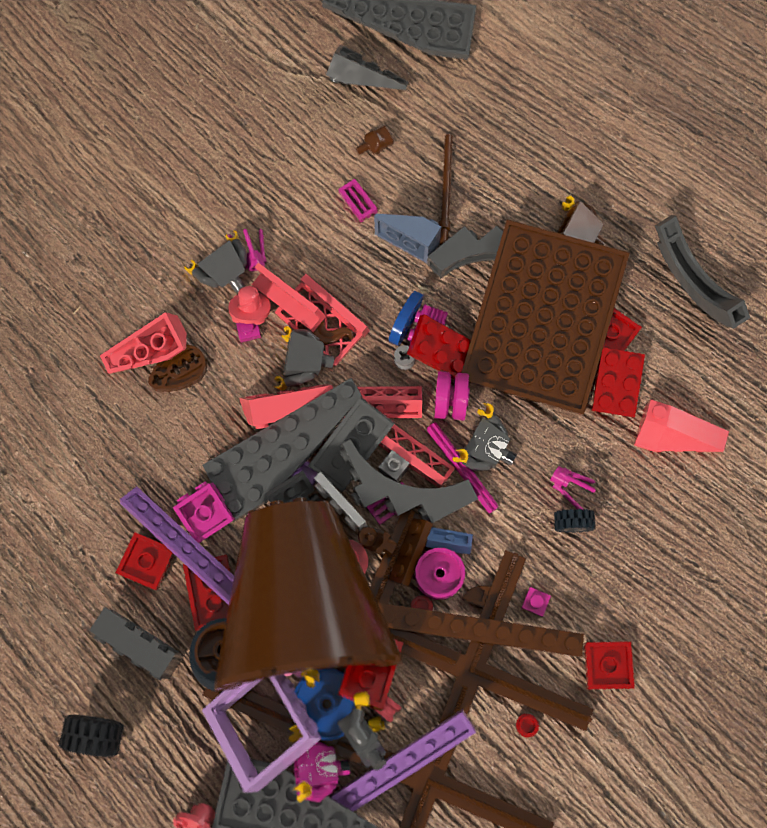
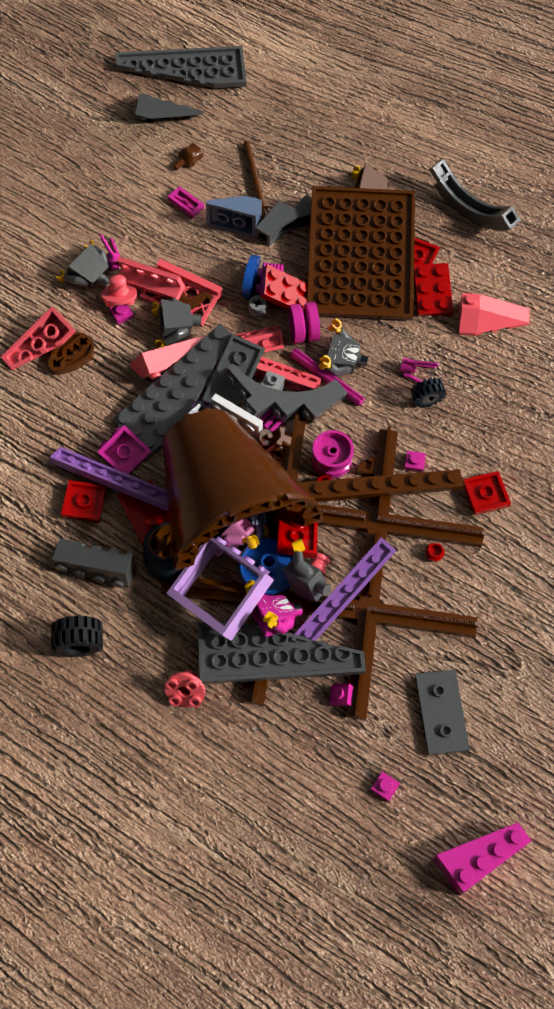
camera: 20 degrees left, 10 degrees down
reddish brown plate [388,518,433,586] -> none
medium blue plate [426,527,473,555] -> none

